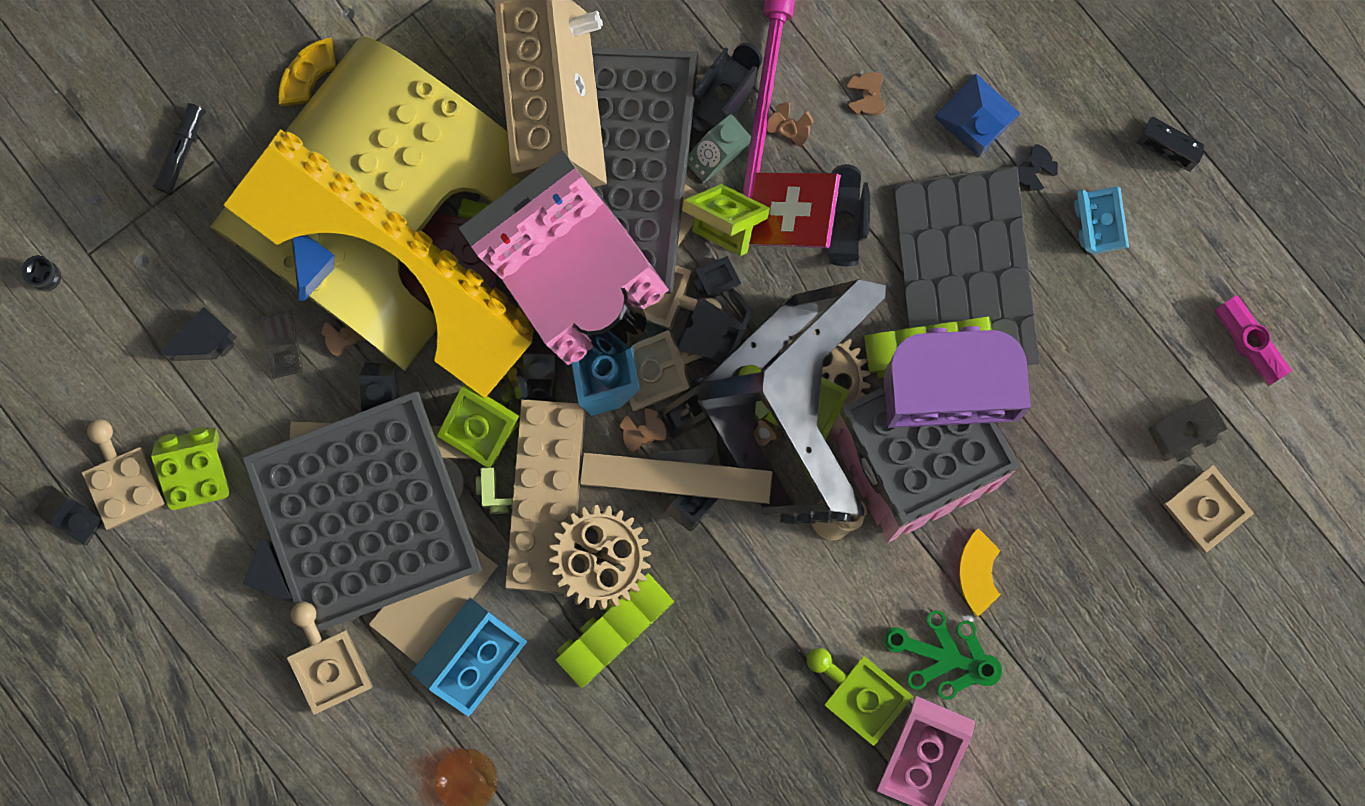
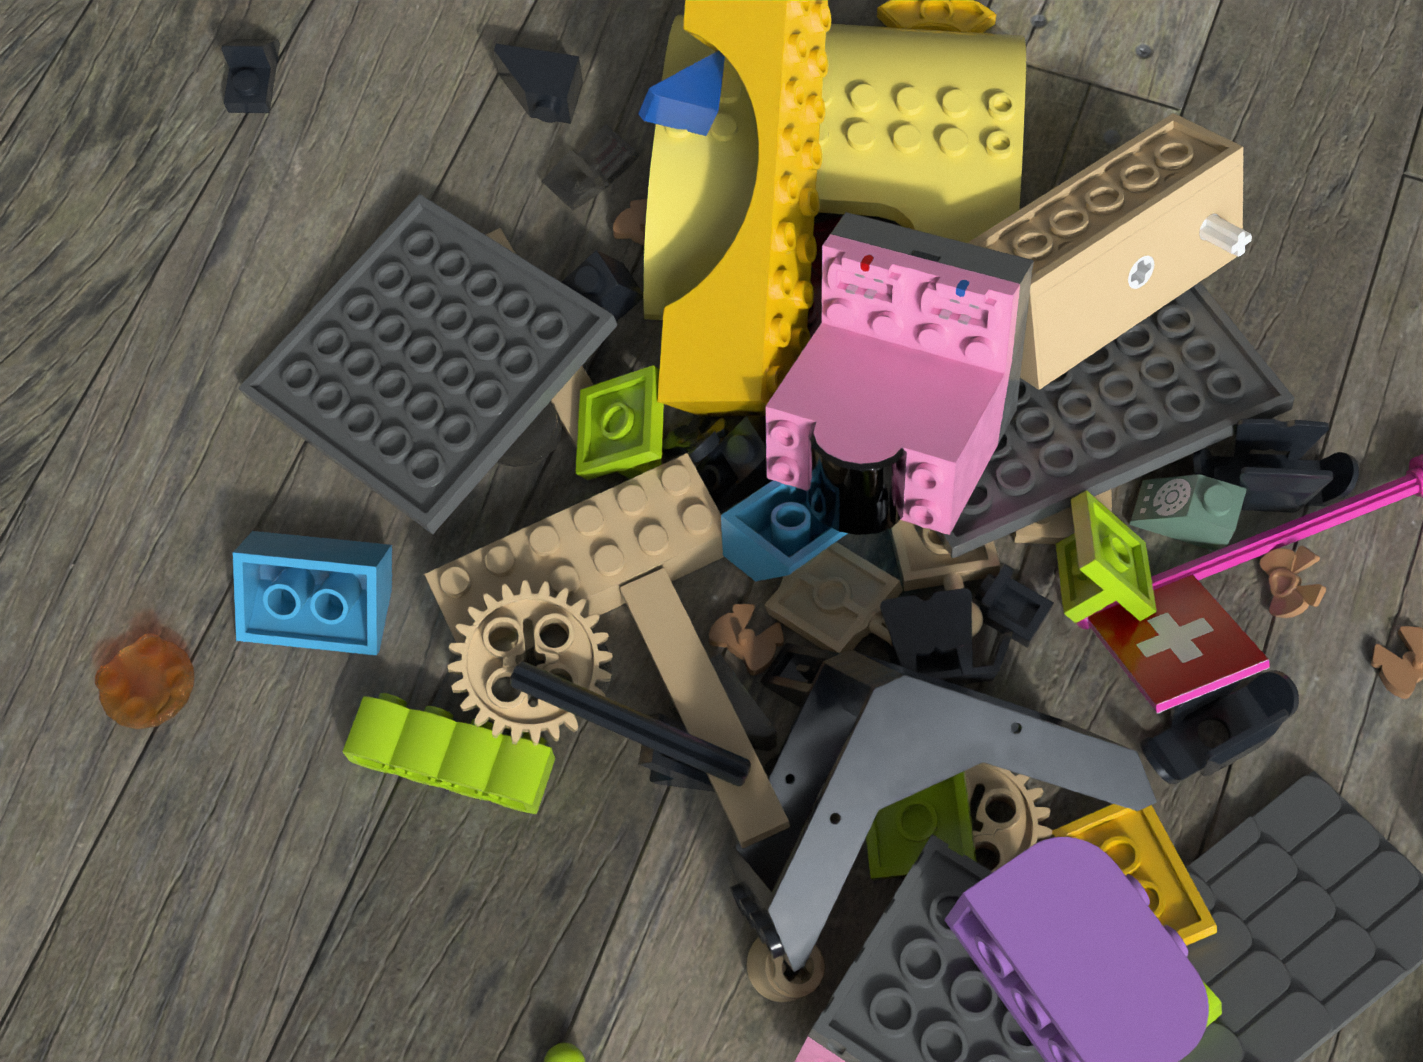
camera: 65 degrees right, 15 degrees down
tan plate [82,419,167,530] -> none
lime bracket [151,427,230,510] -> none
black slope [243,540,293,601] -> none
tan plate [287,602,373,715] -> none
tan tile [369,547,499,664] -> none
yellowish green bracket [476,468,513,514] -> none
none -> black axle [509,661,751,786]
none -> yellow wing [1051,804,1217,946]

